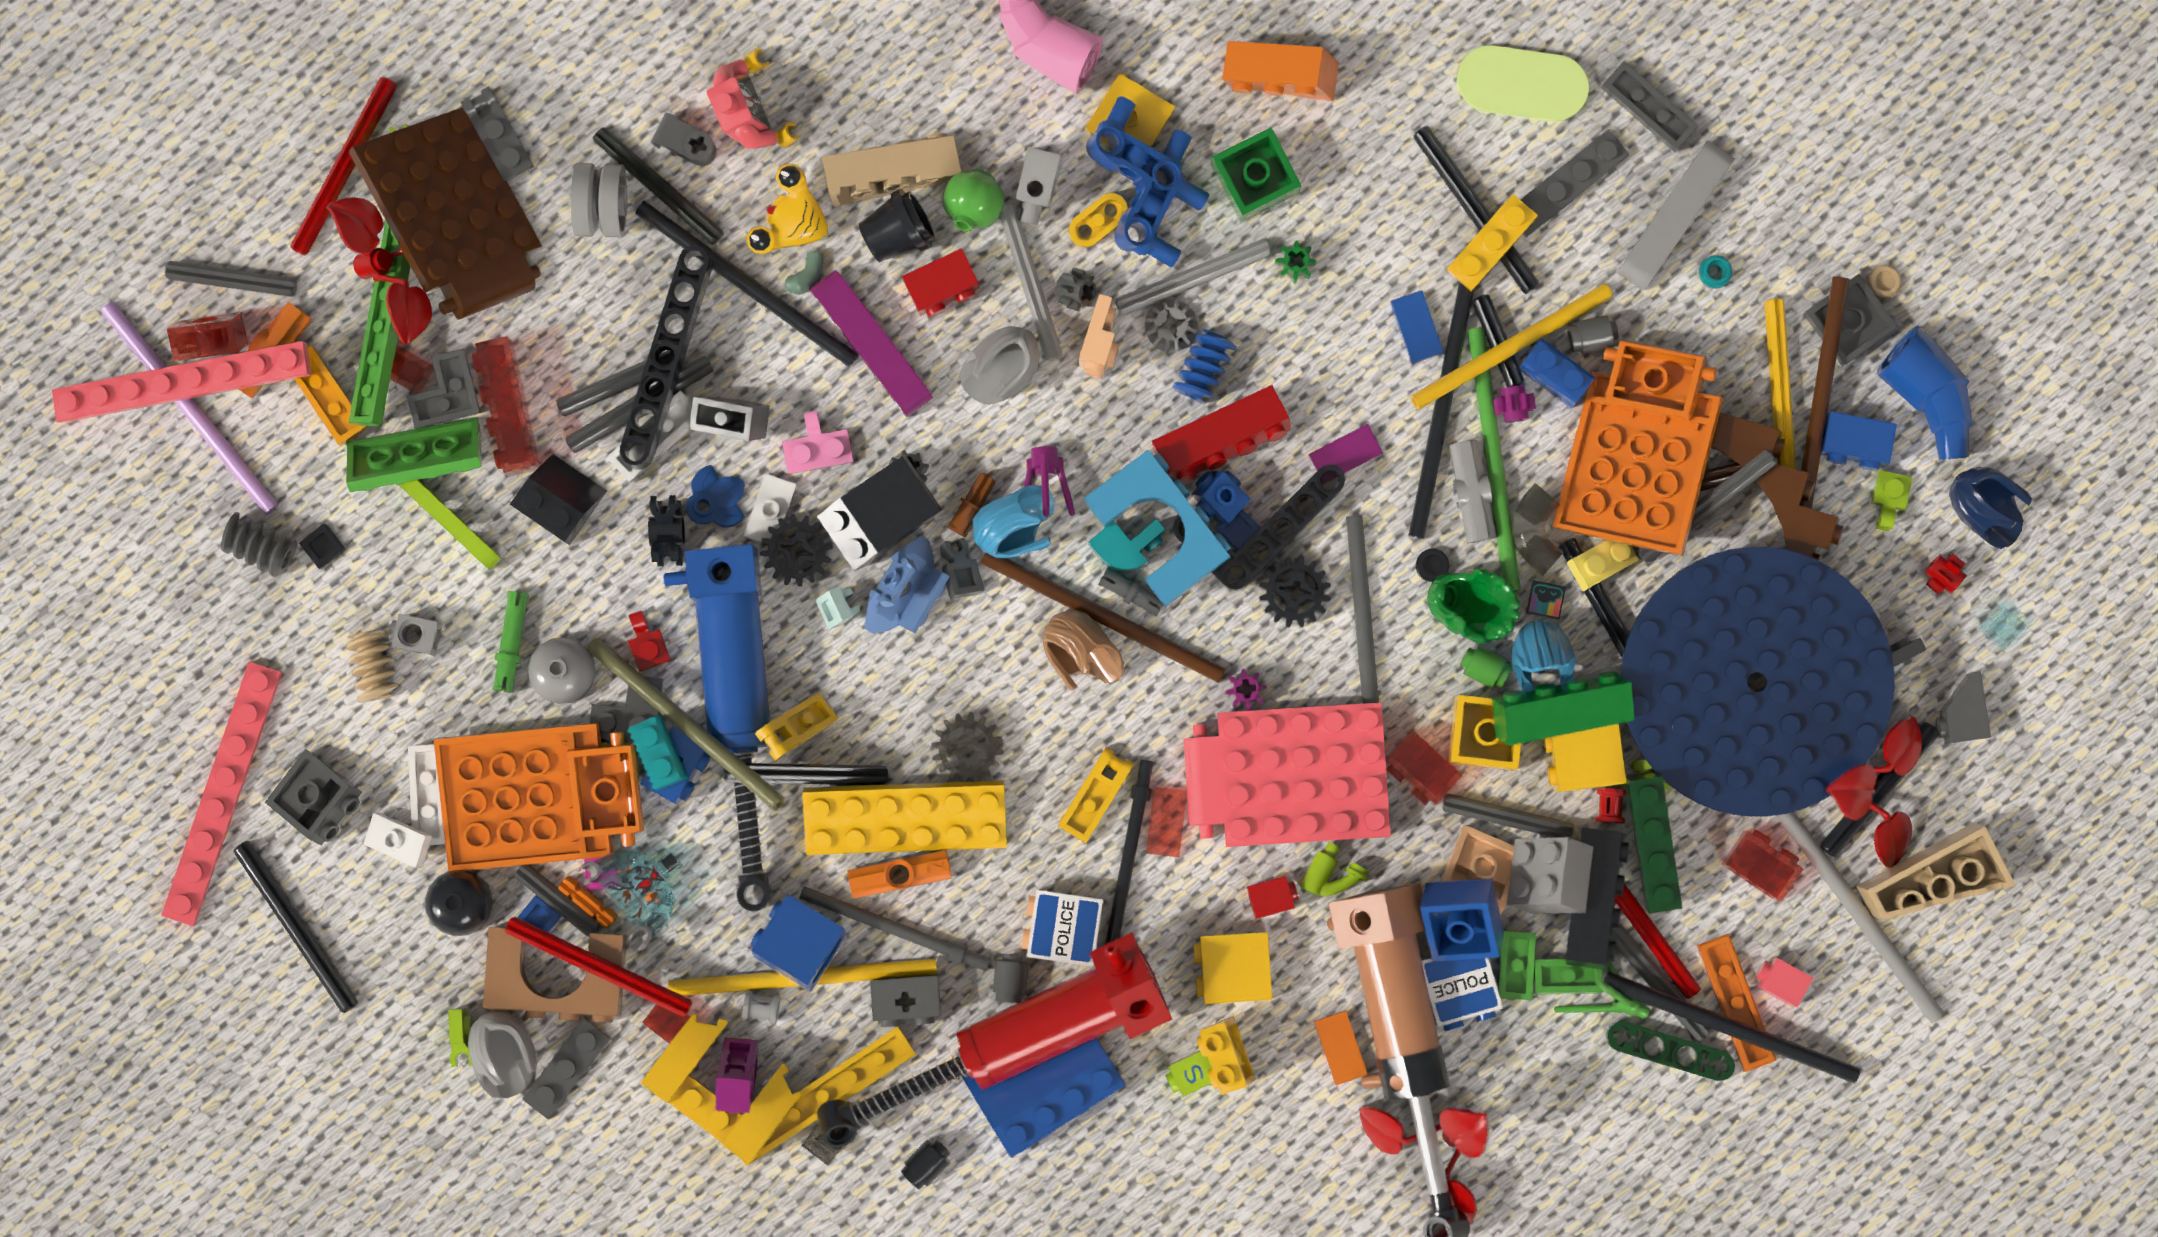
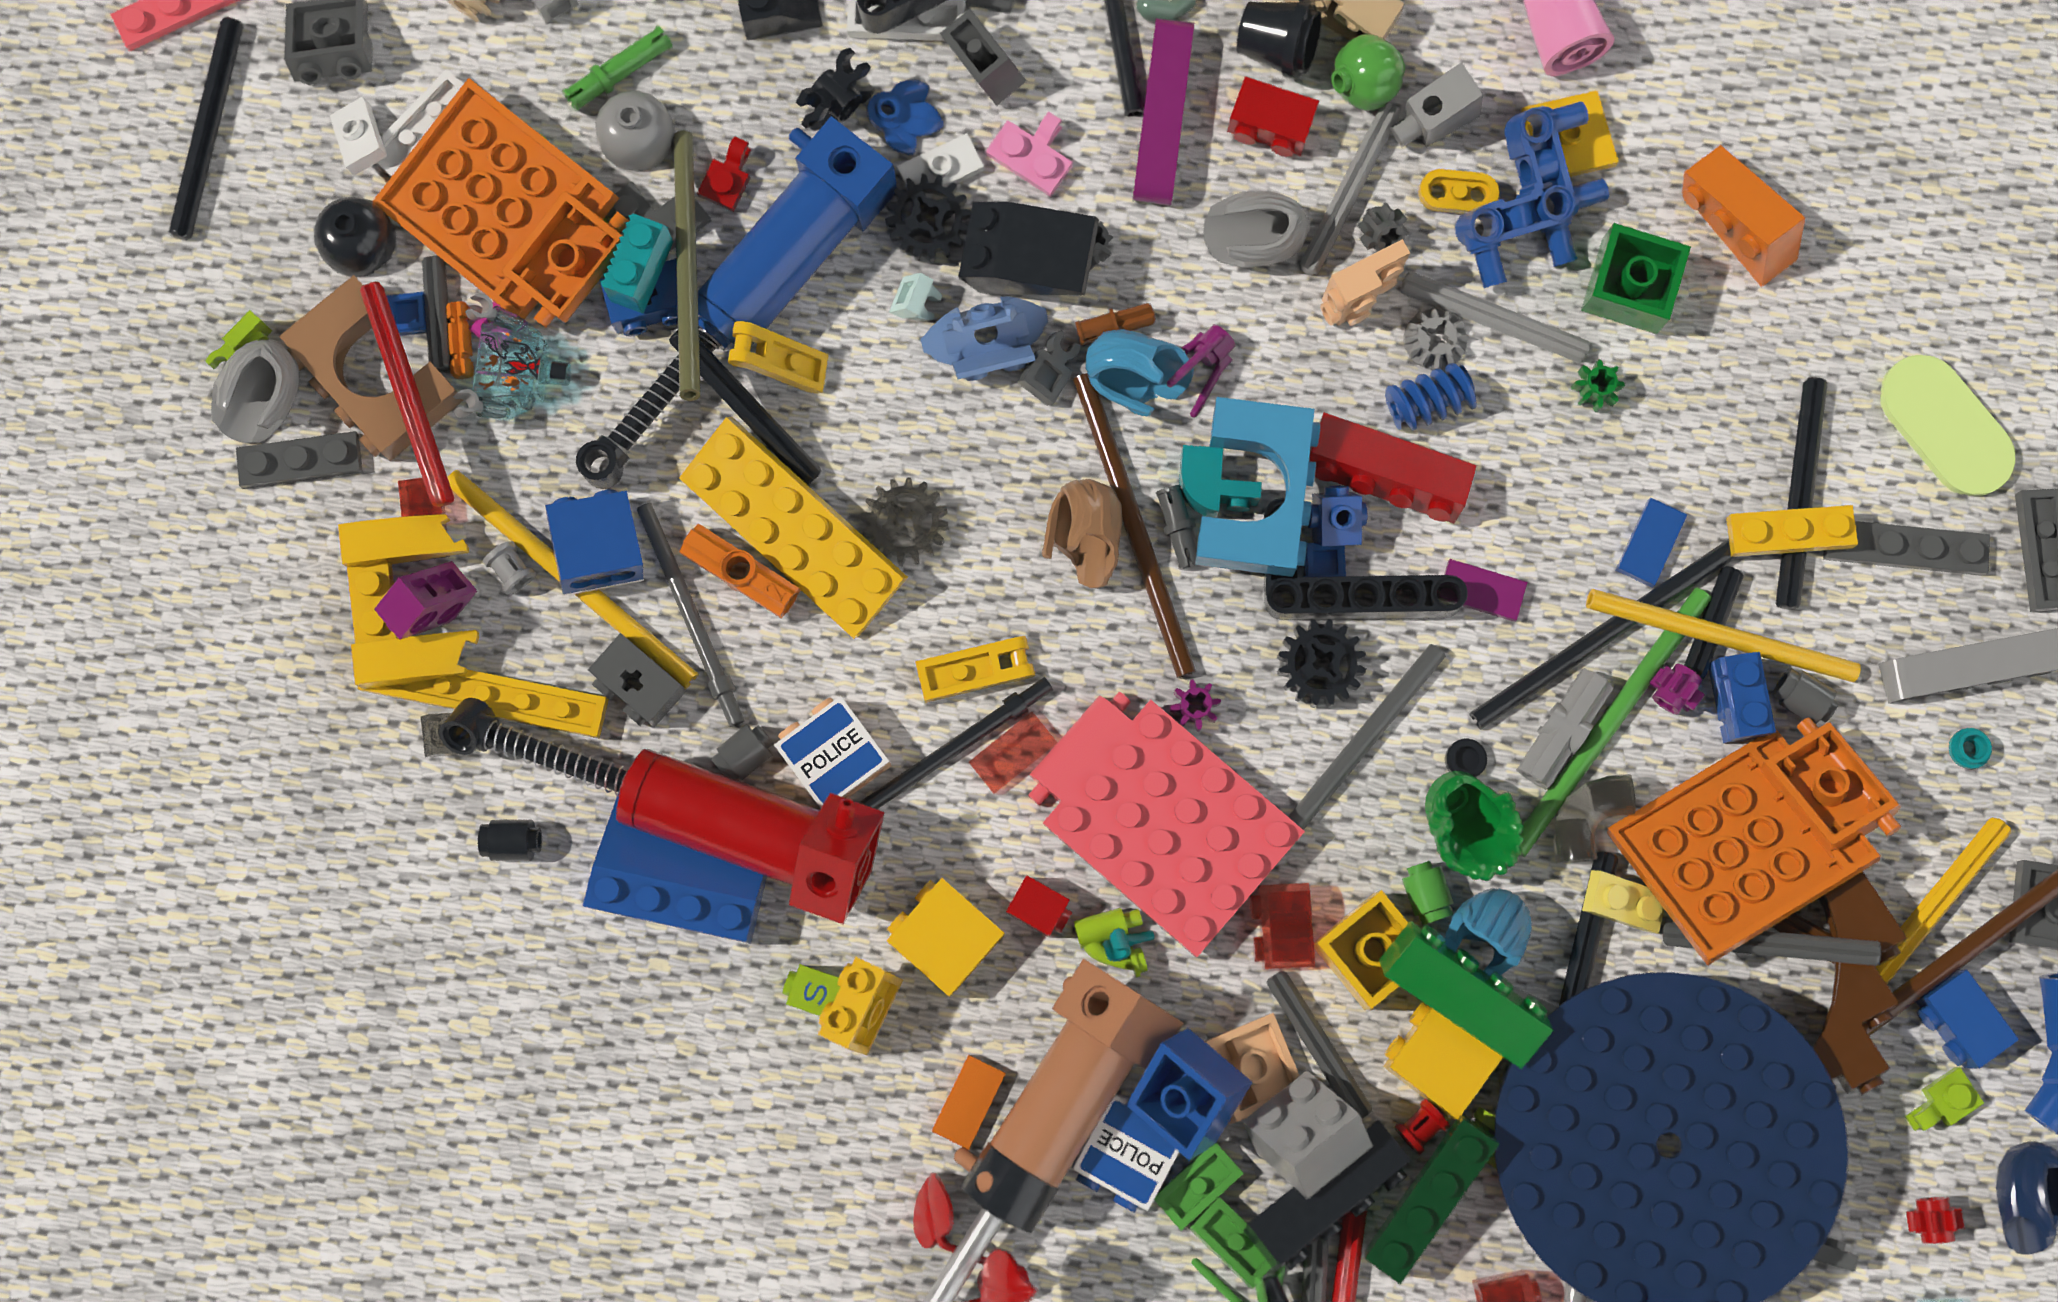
camera: 40 degrees right, 5 degrees down
tile [1526,580,1566,620] -> none
none -> teal hand [1103,928,1155,961]

